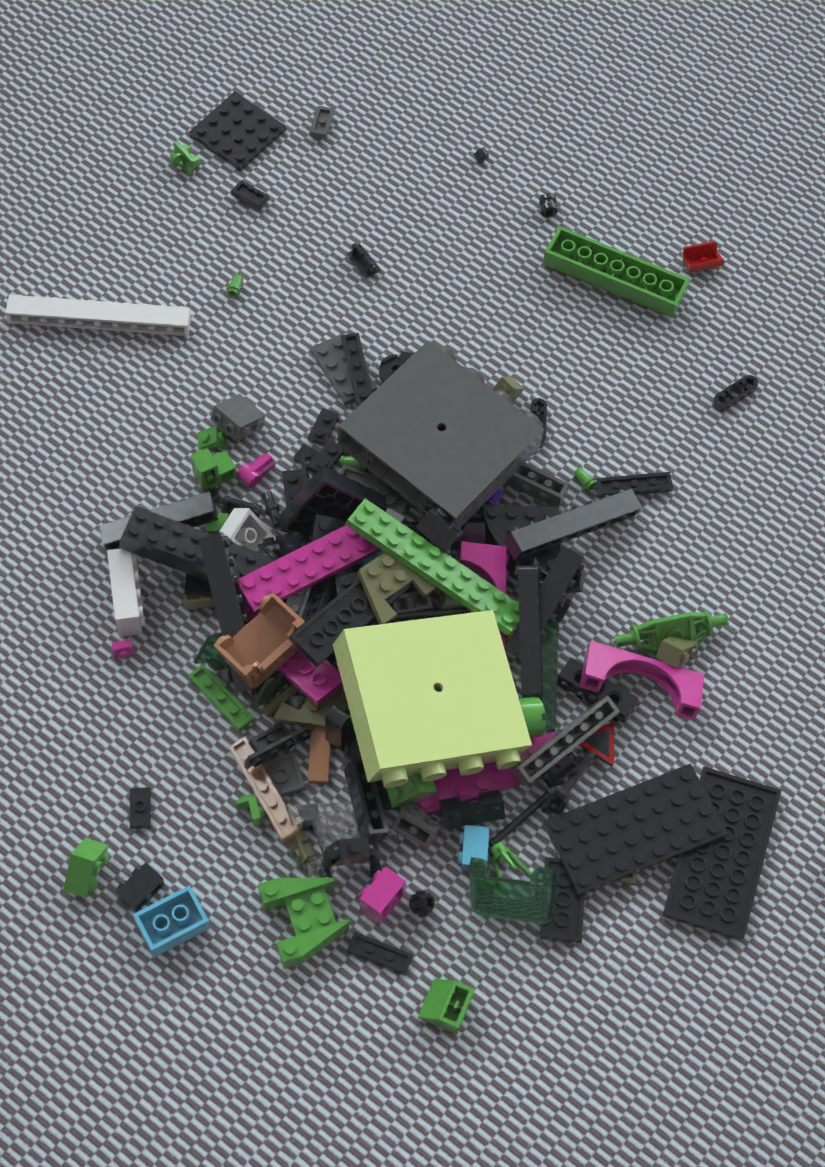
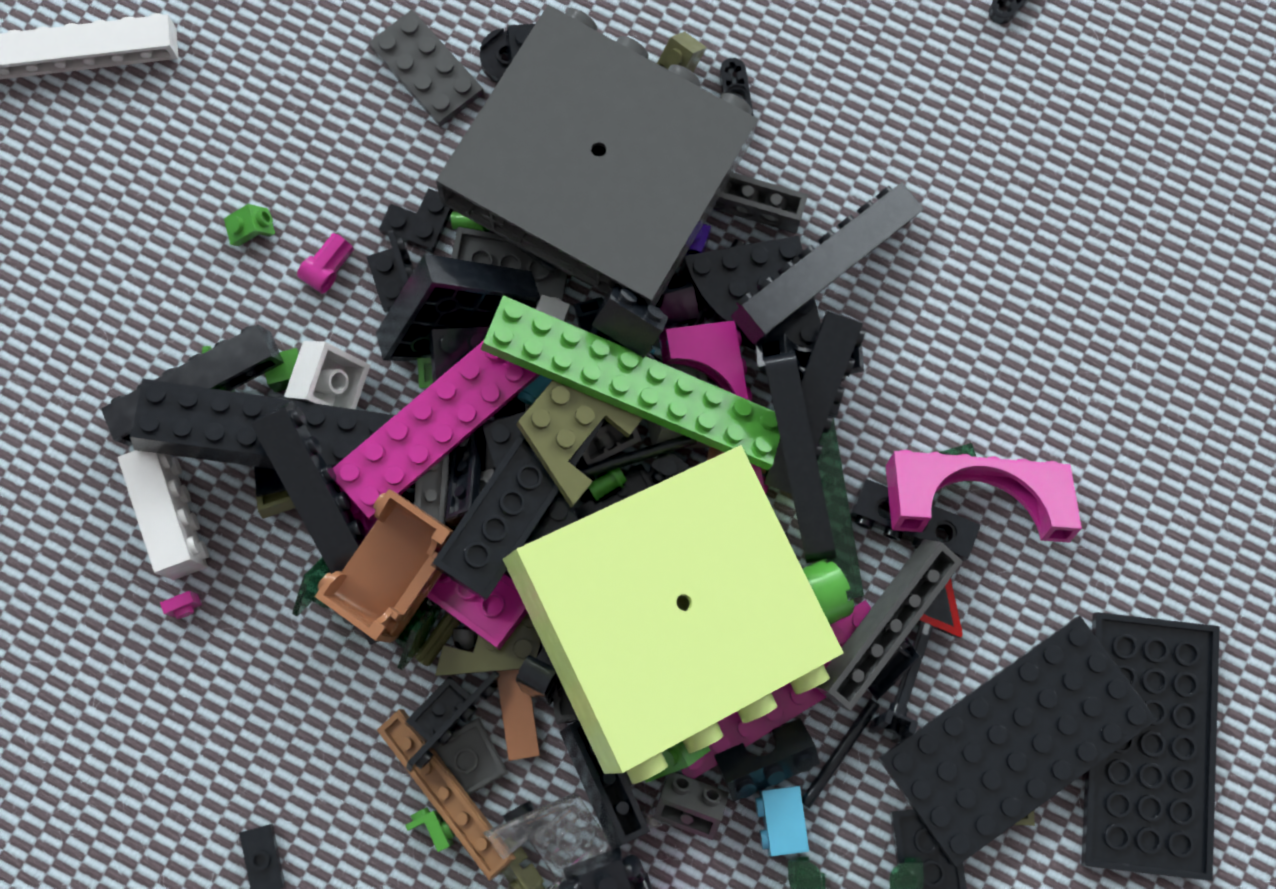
camera: 10 degrees left, 15 degrees up
bright green tile [188,664,255,733] -> none
bright green brick [191,448,237,491] -> none
black plate [201,487,222,504] -> none
dark grey brick [210,394,266,441] -> none
black hinge [221,496,263,518] -> none
black bracket [257,531,310,557] -> none
black pin [261,491,280,529] -> none
black plate [308,408,339,446] -> none
black tile [341,333,373,407] -> none
bright green plant [489,842,536,891] -> none
bright green pin [573,467,596,491] -> none
black plate [595,472,673,498] -> none
bright green plate [613,610,729,657] -> none
olive slope [656,637,698,668] -> none

